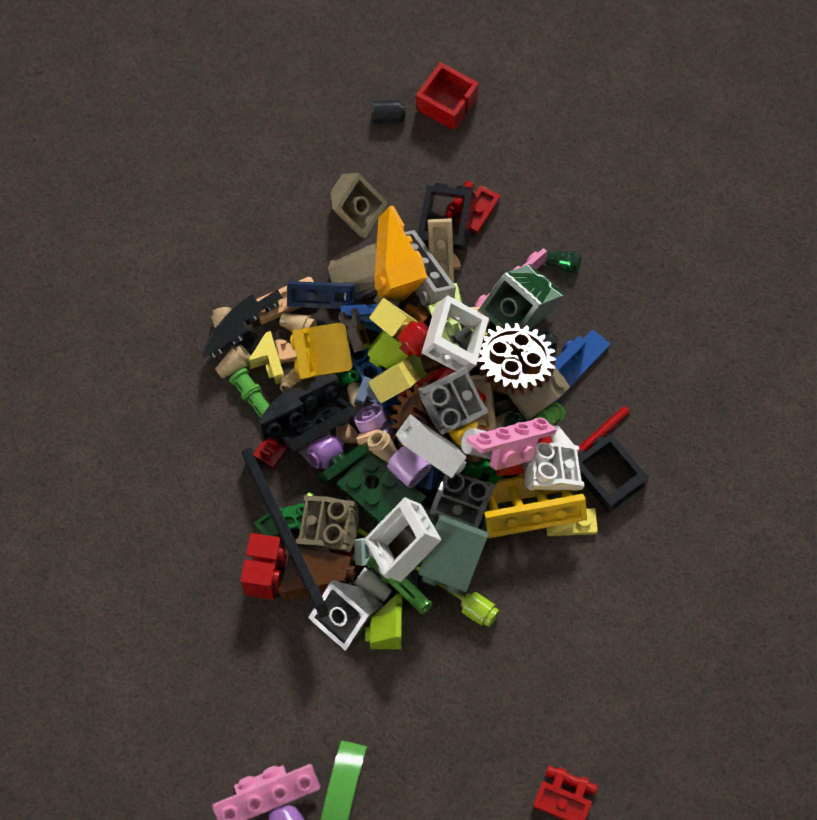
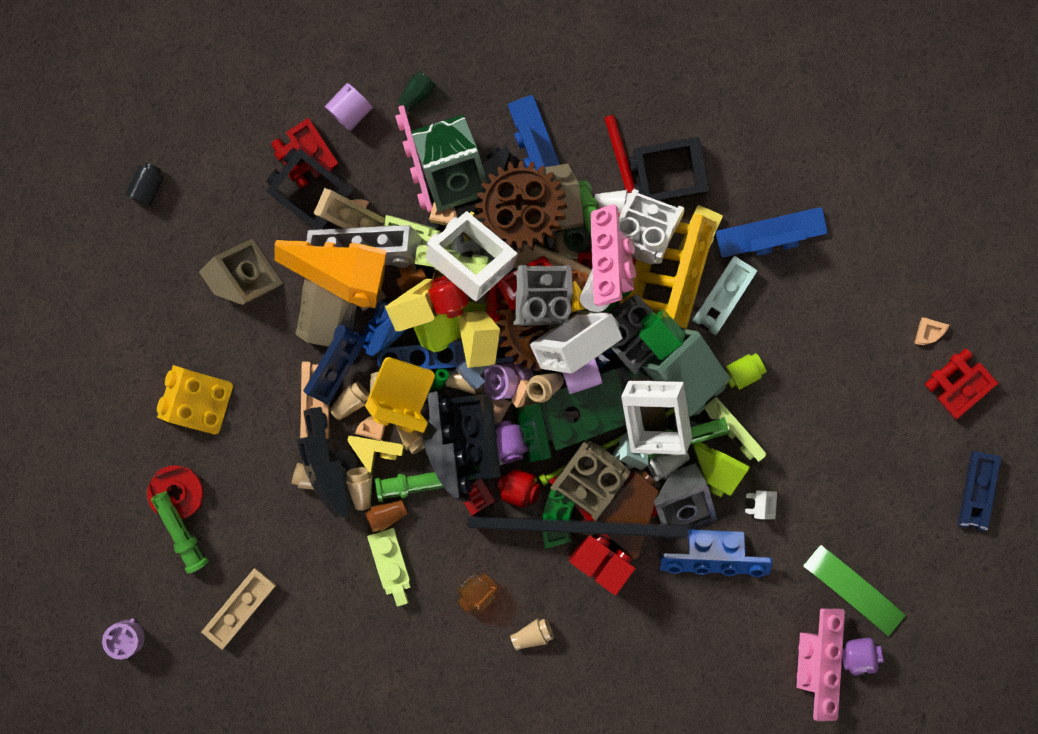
camera: 65 degrees left, 20 degrees up
dark brown plate [339,308,371,352] -> none
red piece [416,62,479,130] -> none
none -> lavender piece [102,619,145,660]
none -> red plate [147,465,204,519]
none -> bright green pin [151,491,209,573]
none -> yellow bracket [157,365,233,434]
none -> tan plate [201,567,277,650]
none -> lavender piece [325,83,373,132]
none -> dark orange cone [364,500,407,533]
none -> yellowish green hinge [367,528,411,607]
none -> clear orange head [457,573,498,614]
none -> red head [498,469,541,509]
none -> tan cone [511,618,554,650]
none -> green brick [639,309,685,360]
none -> blue bracket [660,530,773,577]
none -> light aqua plate [692,256,757,335]
none -> yellowish green hinge [705,397,766,462]
none -> blue bracket [715,207,827,257]
none -> white tile [745,491,777,519]
none -> light nougat tile [914,317,949,345]

